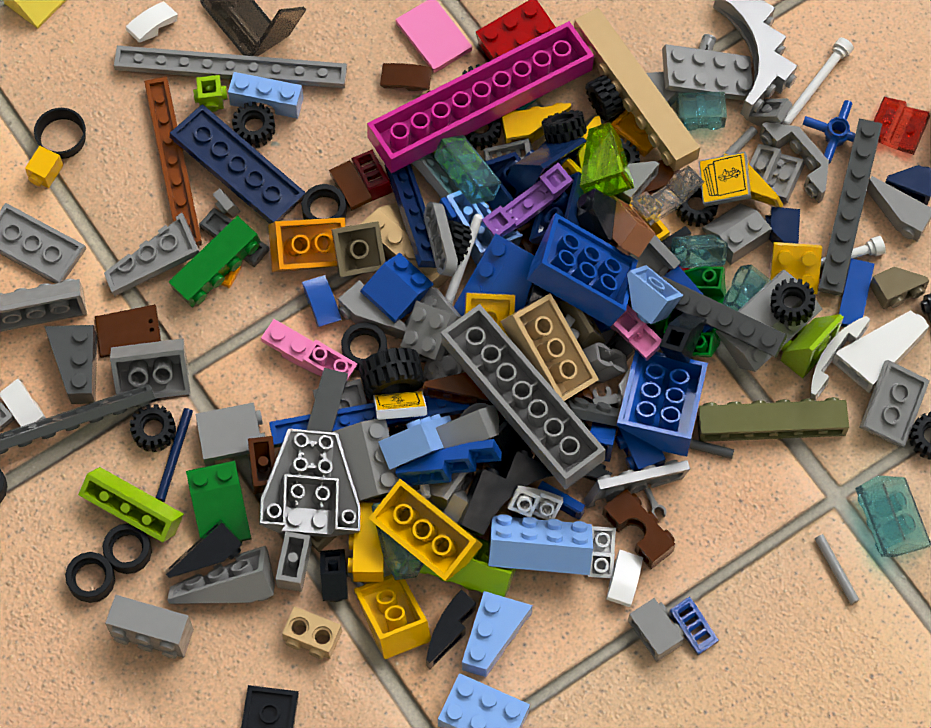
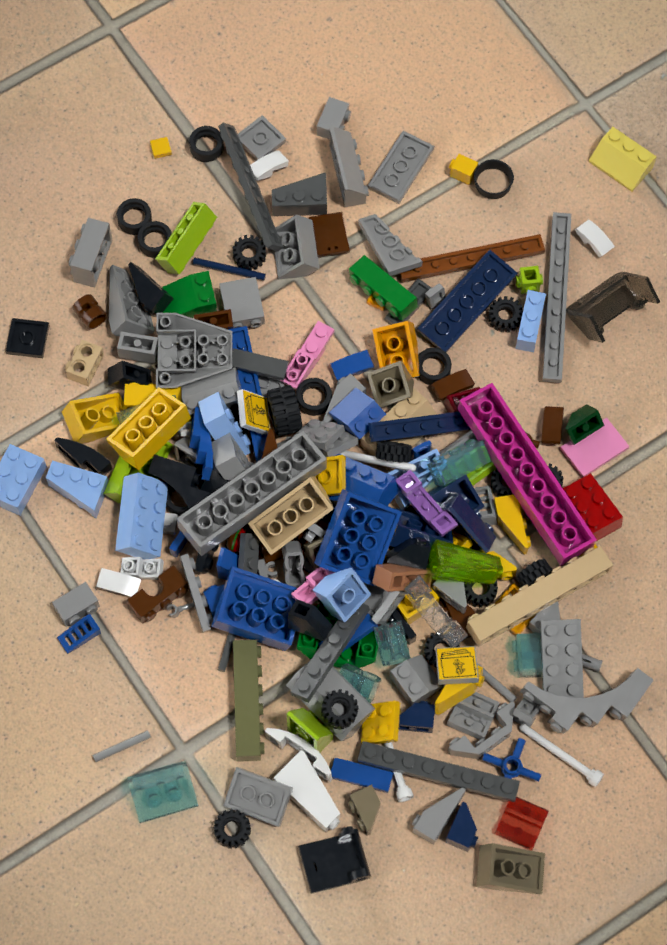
camera: 90 degrees right, 0 degrees up
light grey beam [424,202,458,277] -> none
light grey slope [443,490,468,523] -> none
white slope [507,486,563,520] -> none
black tyre [541,110,587,144] -> none
none -> reddish brown wheel [72,294,107,330]
none -> dark green slope [565,404,605,445]

